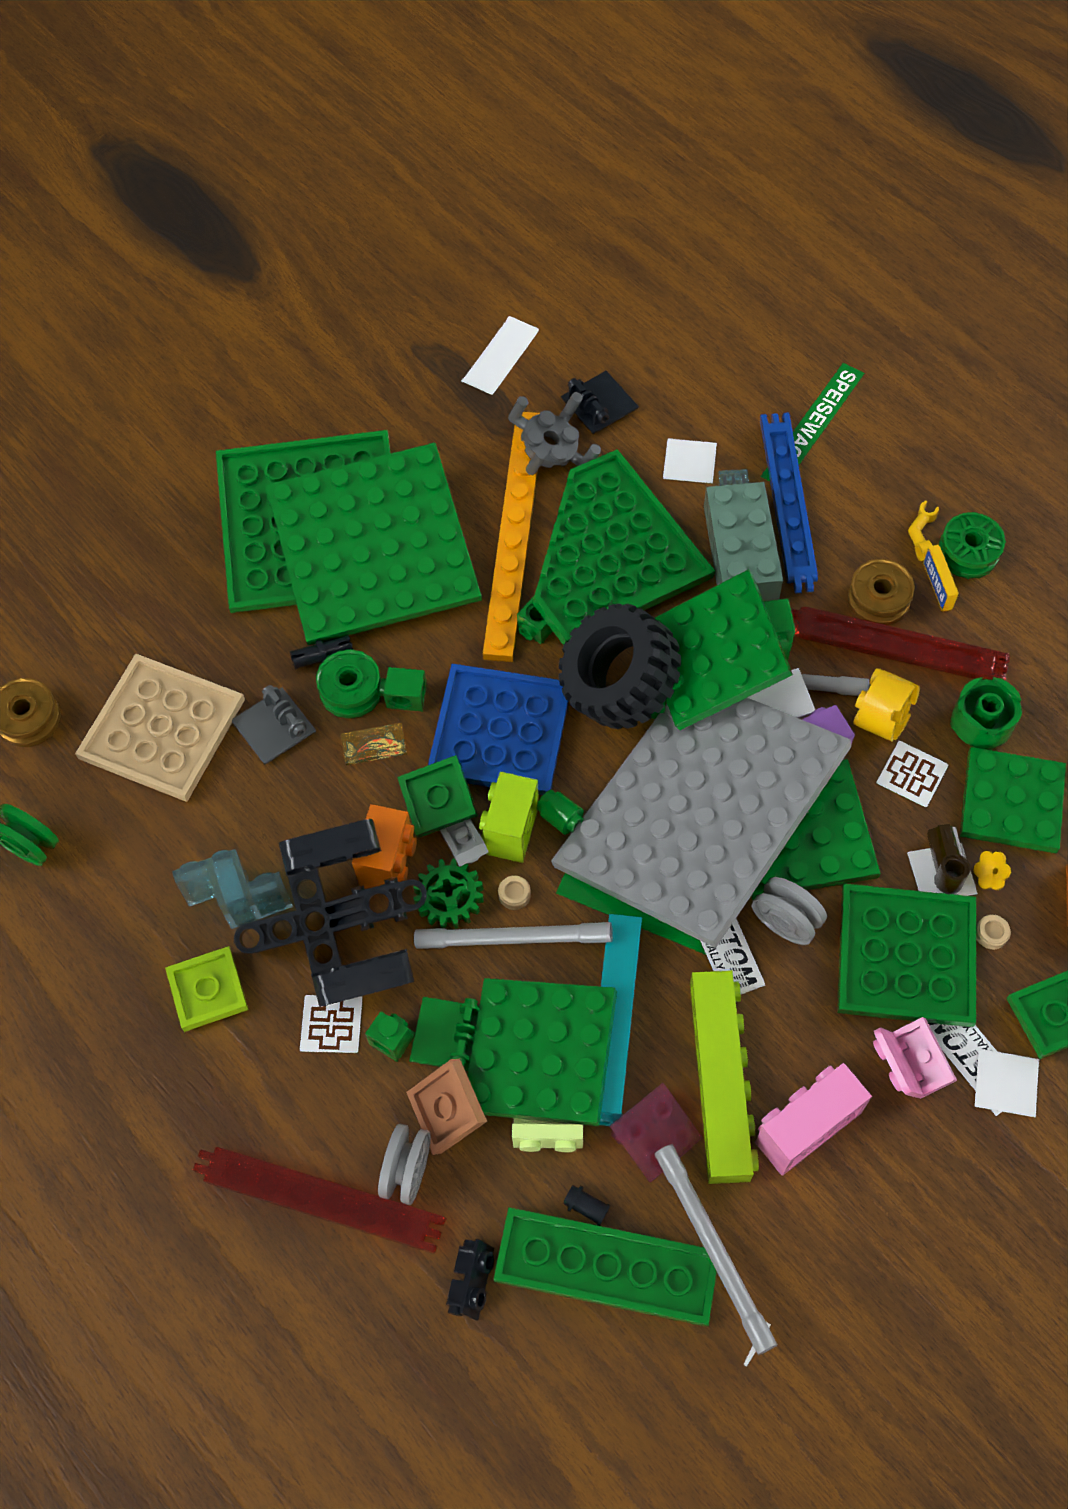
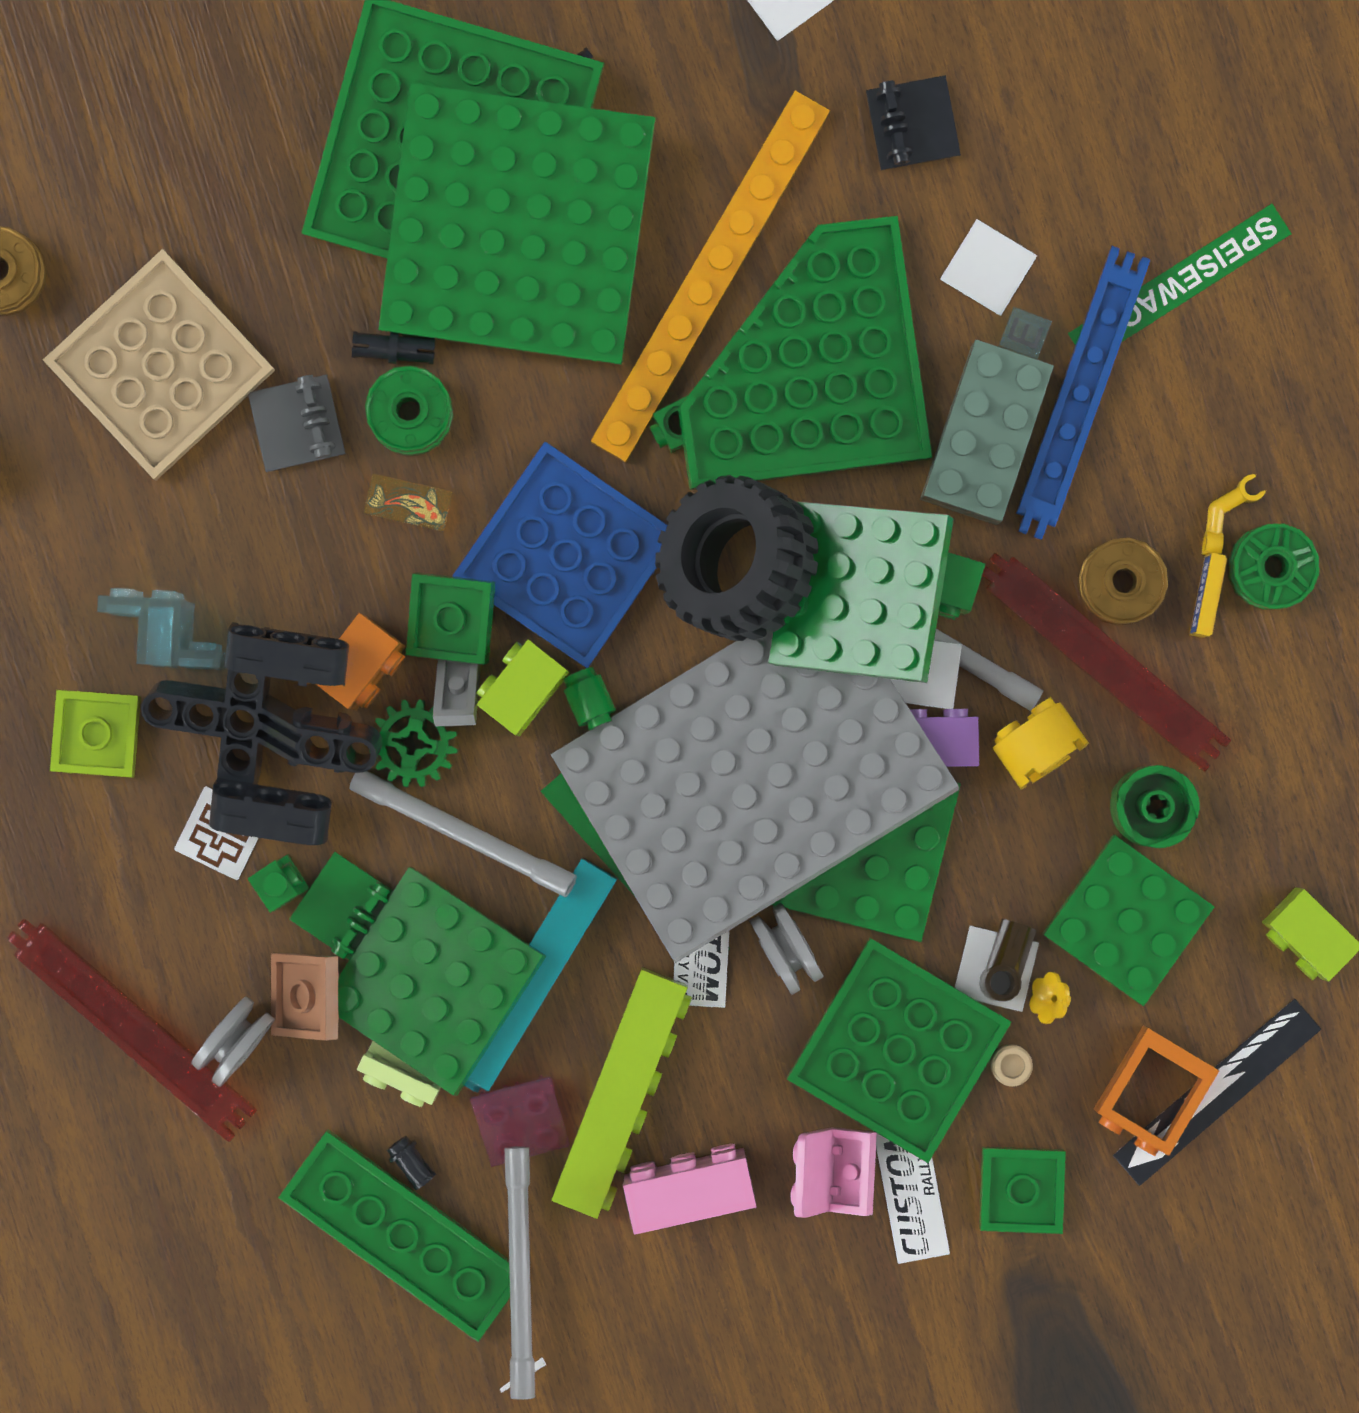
camera: 25 degrees right, 25 degrees up
green brick [380,667,427,712] -> none
black hinge [446,1239,494,1321] -> none
tan tile [498,876,531,910] -> none
dark grey plate [508,392,601,475] -> none
white sticker [876,741,949,807] -> none
white sticker [975,1049,1039,1117] -> none

